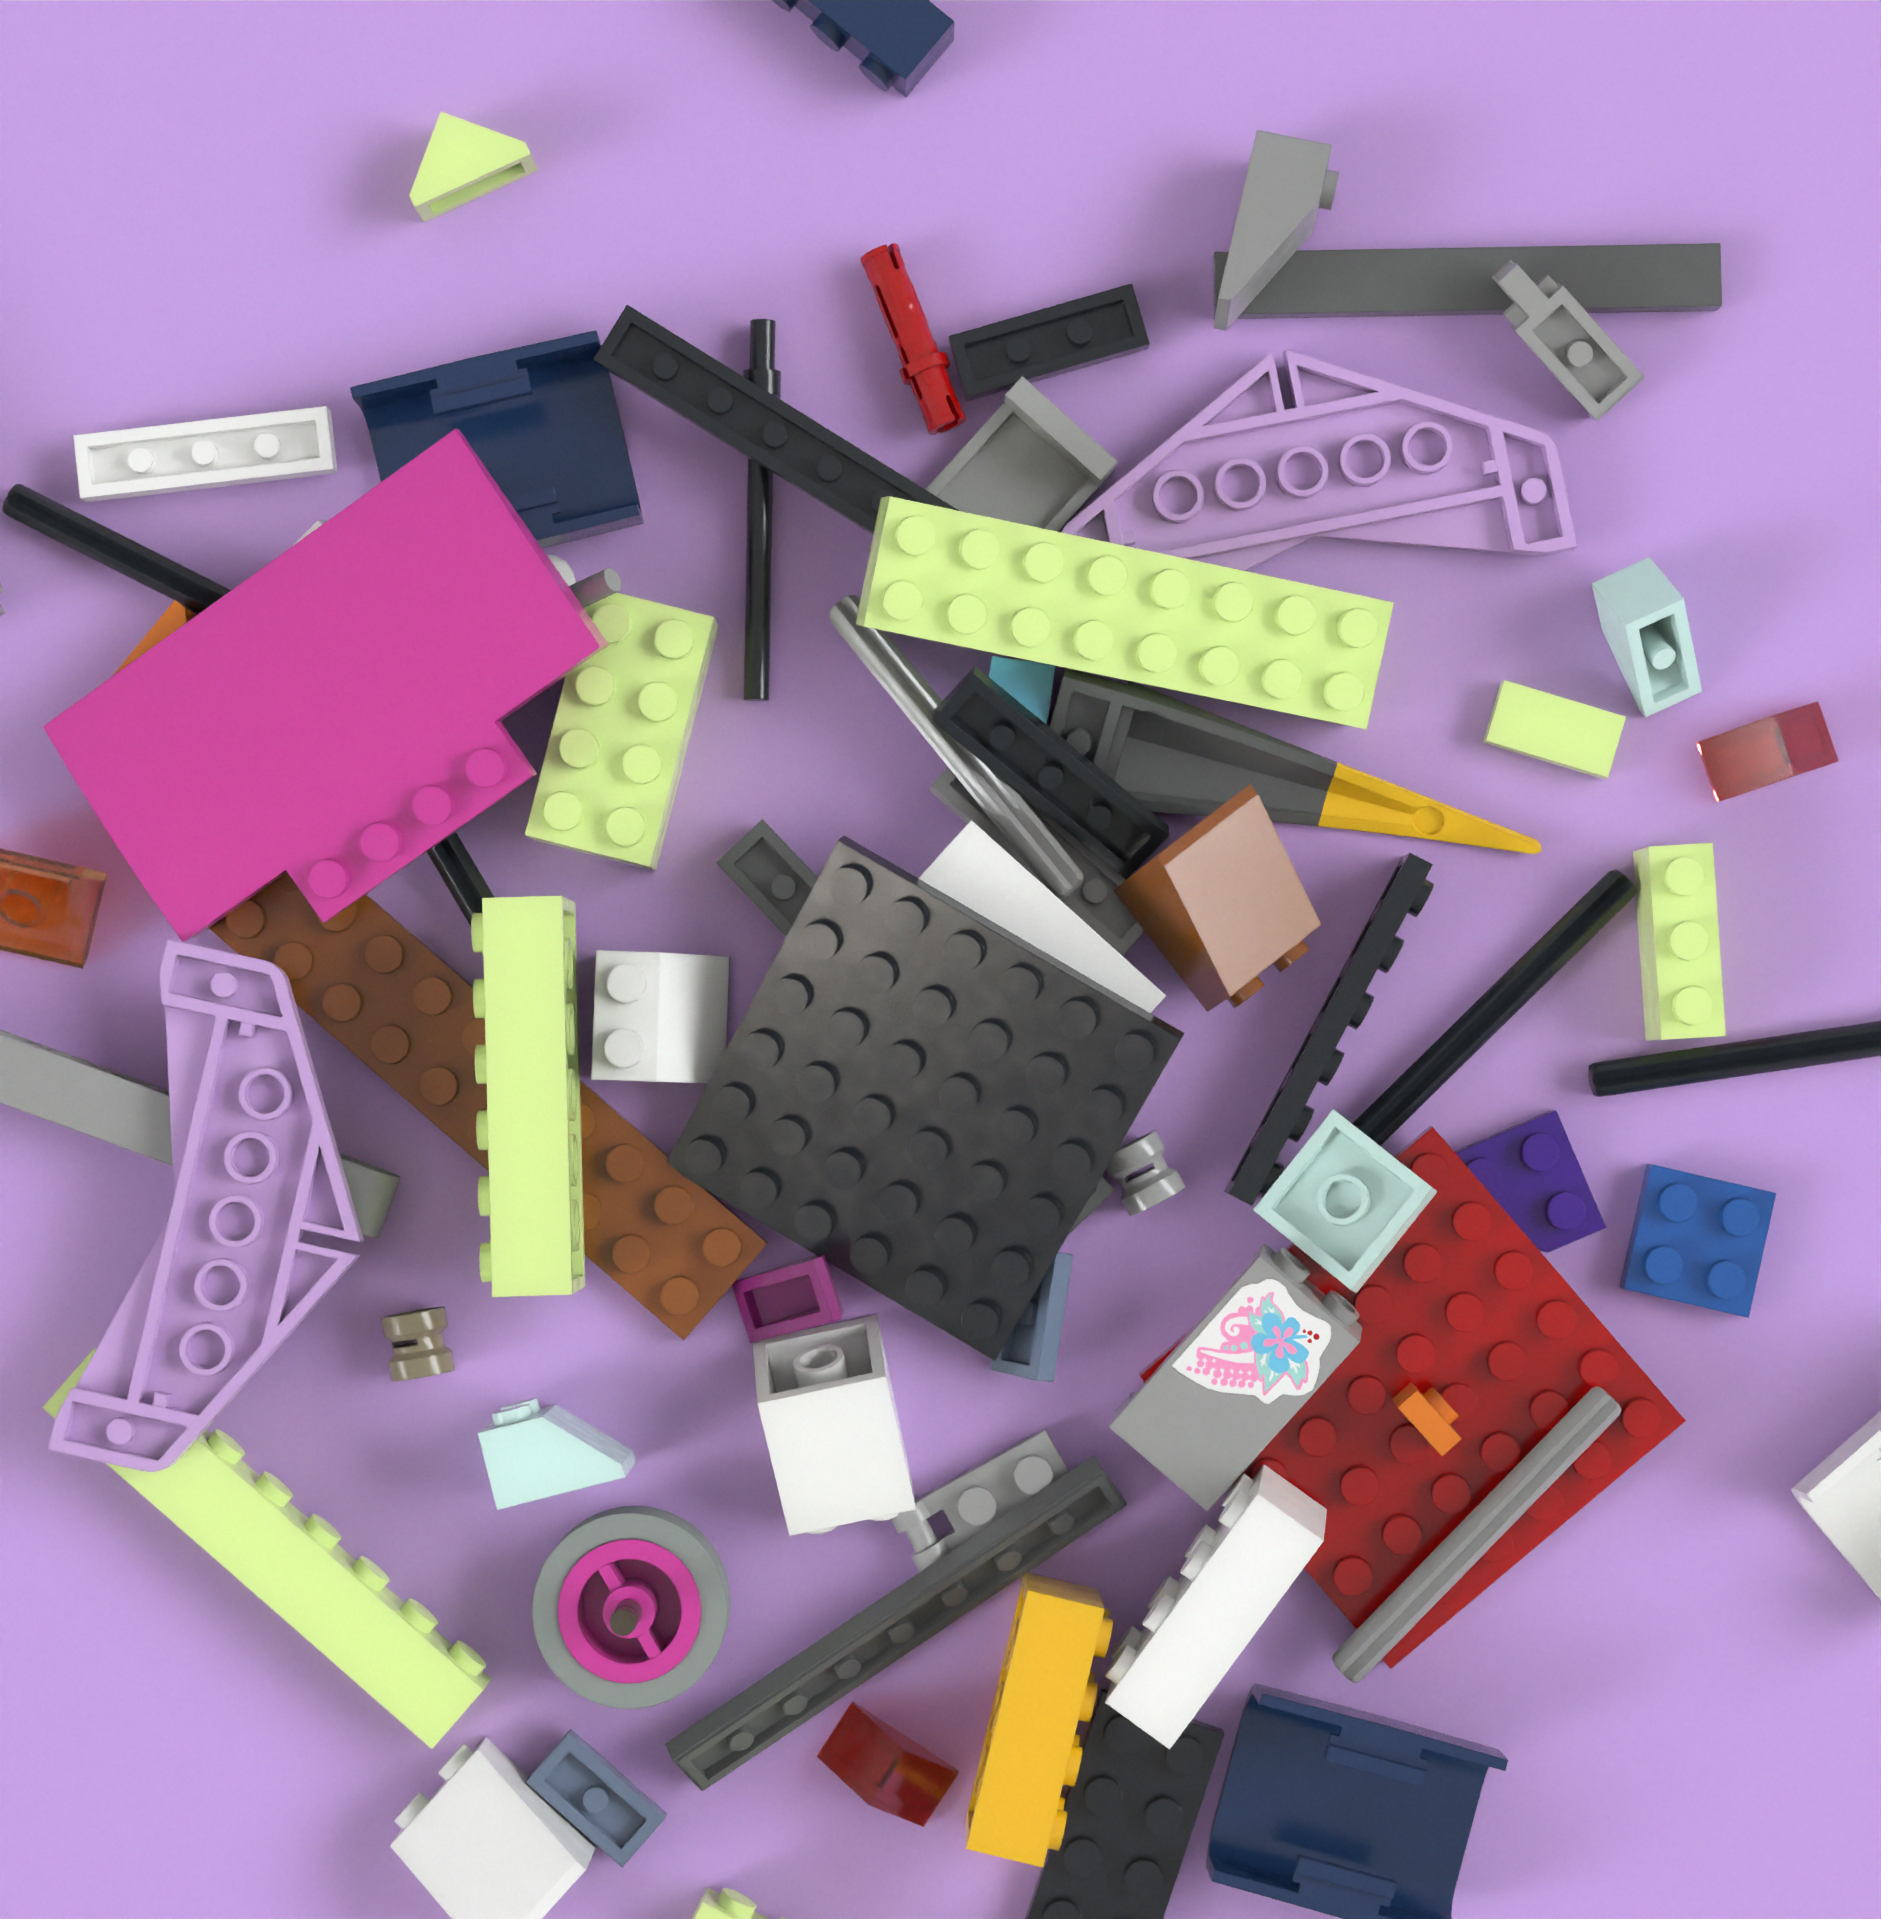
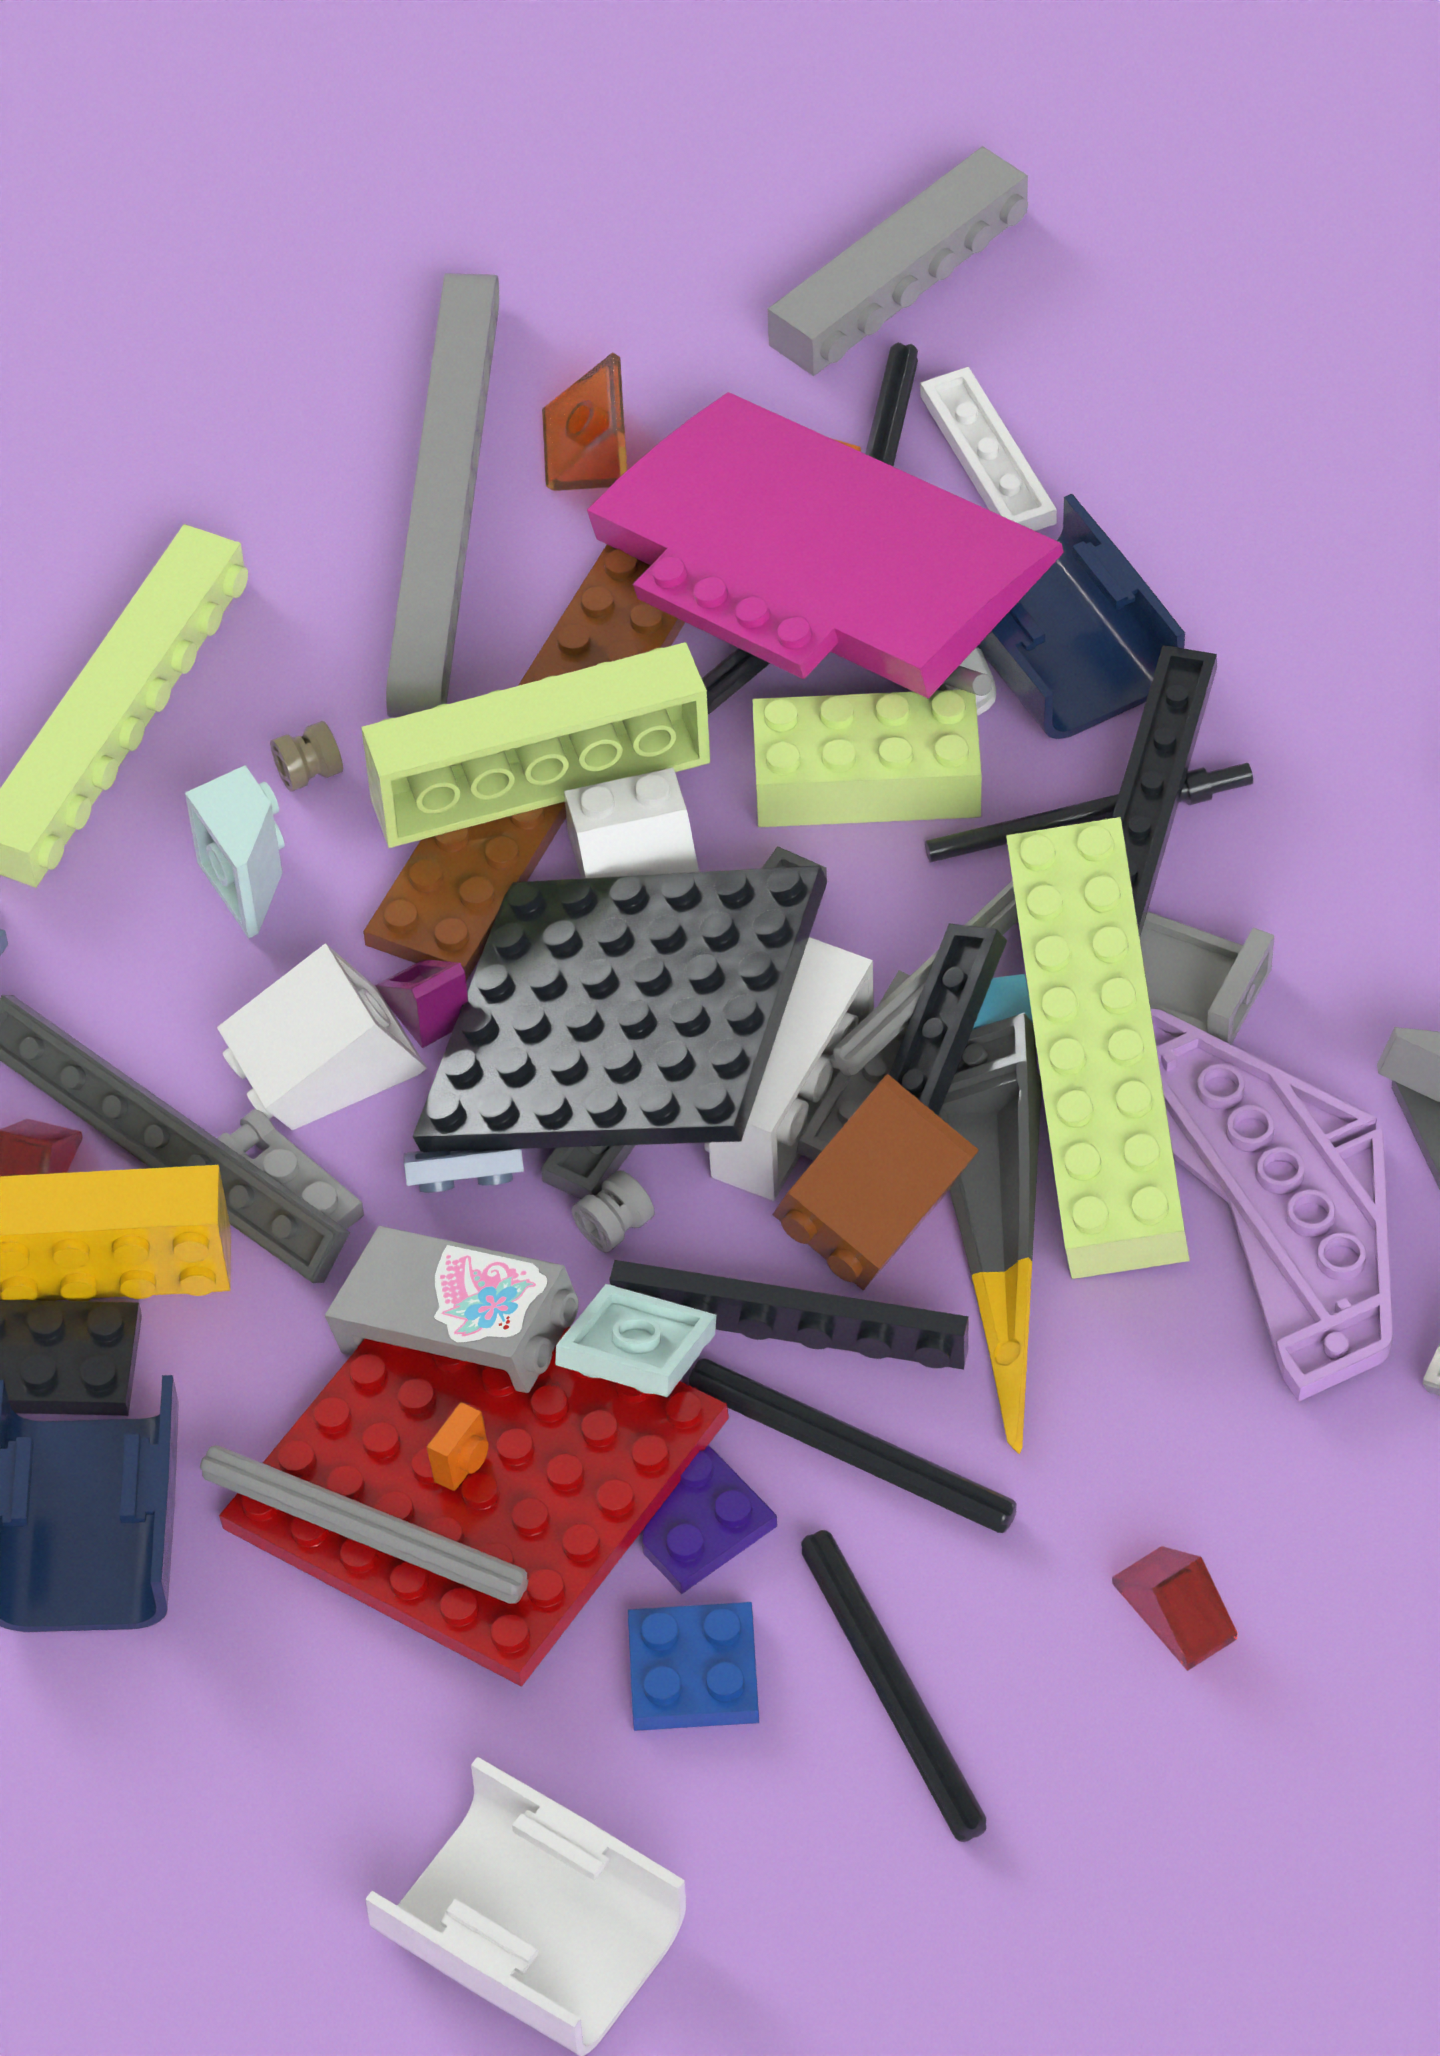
camera: 80 degrees right, 35 degrees down
lavender wing [48,939,364,1472] -> none
yellowish green slope [409,112,538,222] -> none
wheel [532,1506,731,1709] -> none
red pin [860,243,967,435] -> none
black plate [949,283,1150,402] -> none
white brick [1105,1464,1327,1749] -> none
yellowish green tile [1483,680,1626,779] -> none
light aqua slope [1592,557,1702,718] -> none
yellowish green brick [1633,843,1726,1041] -> none

